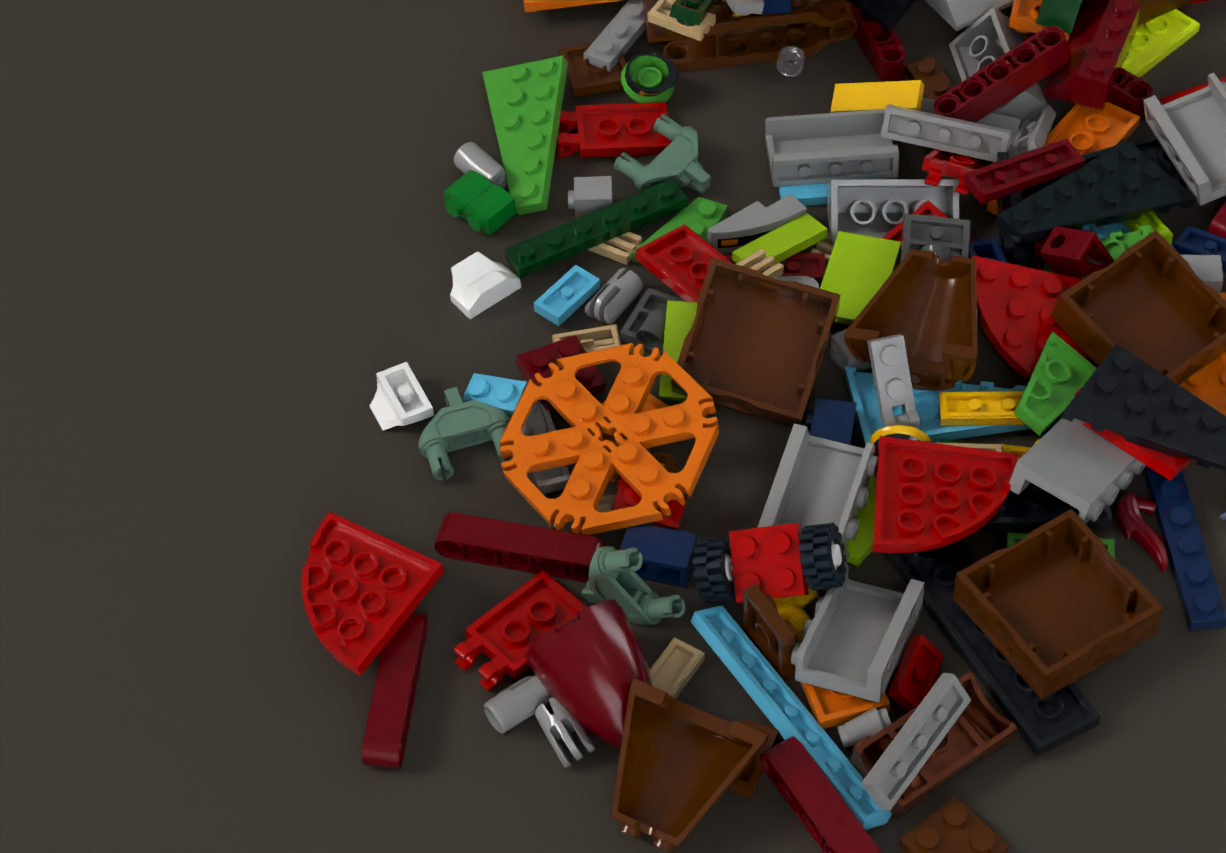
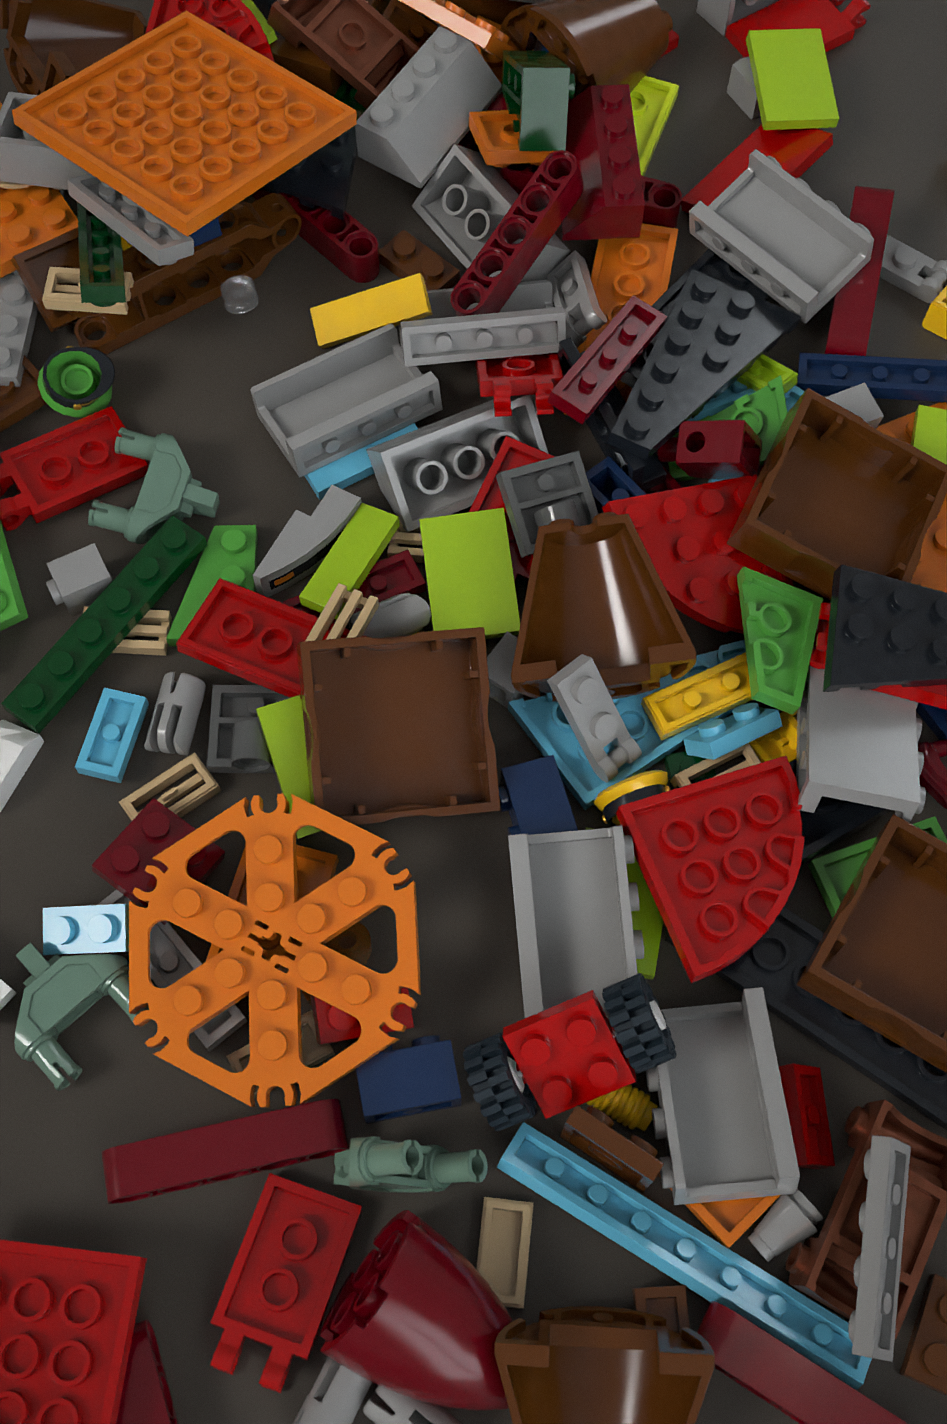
camera: 30 degrees left, 15 degrees up
none -> medium azure plate [683,703,783,760]

